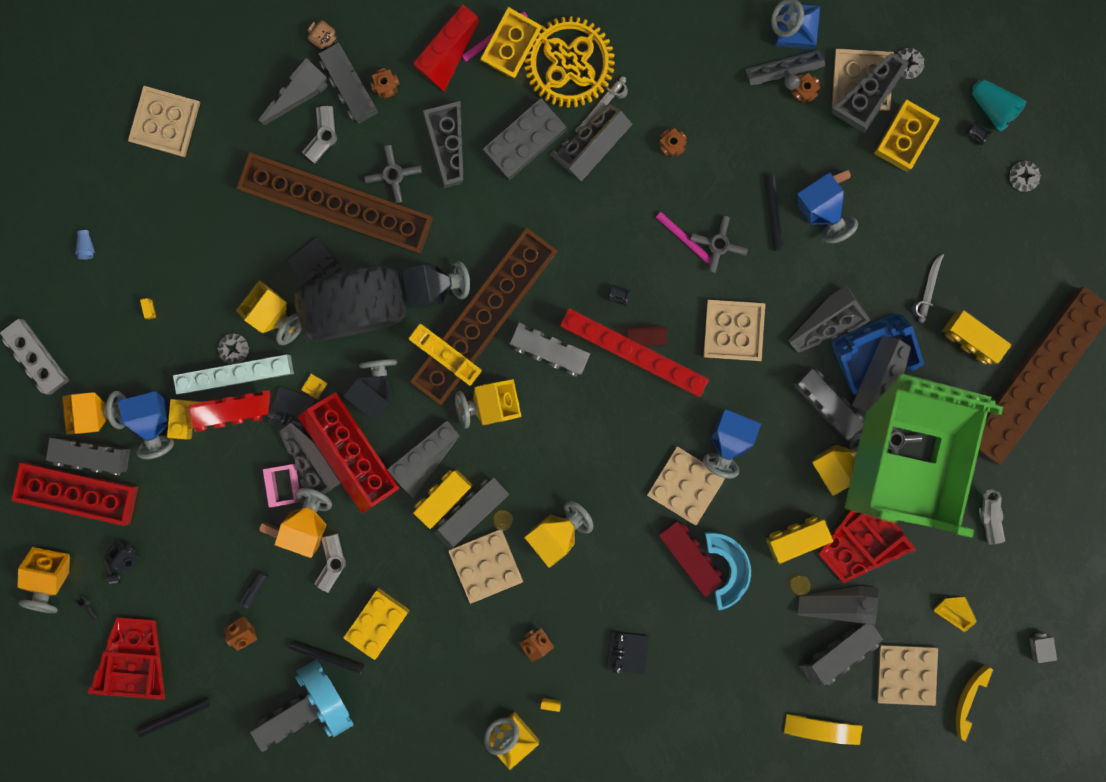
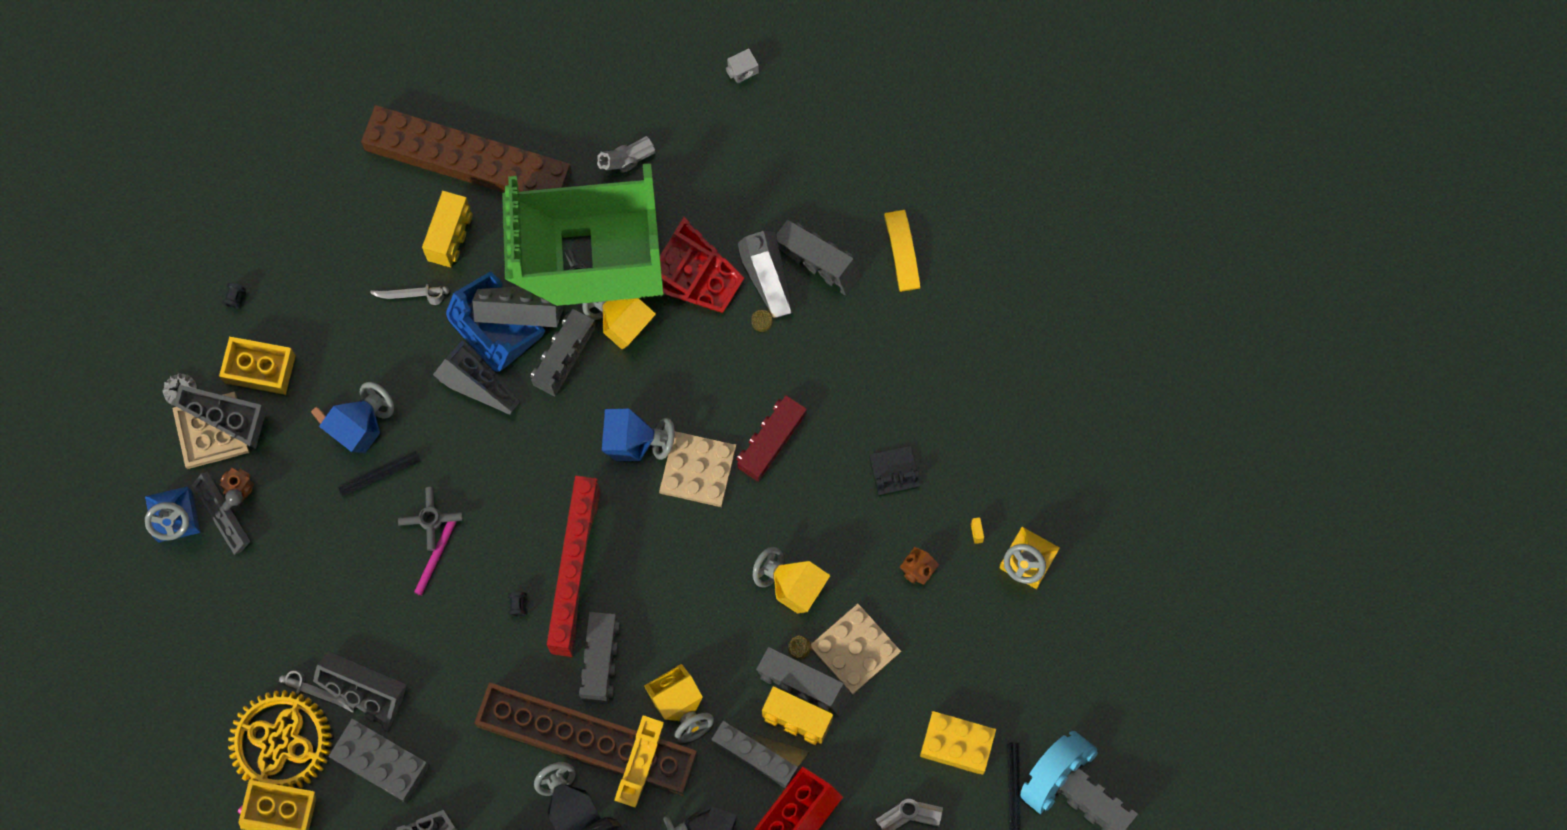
camera: 110 degrees left, 15 degrees down
clear red brick [627,327,667,347] -> none
dark orange brick [659,128,687,158] -> none
tan plate [703,300,765,361] -> none
medium azure brick [704,532,751,610] -> none
yellow brick [766,516,833,564] -> none
tan plate [877,645,938,706] -> none
yellow slope [933,597,976,632] -> none
yellow slope [956,665,993,741] -> none
teal cone [972,80,1027,132] -> none
light grey gear [1009,161,1041,192] -> none

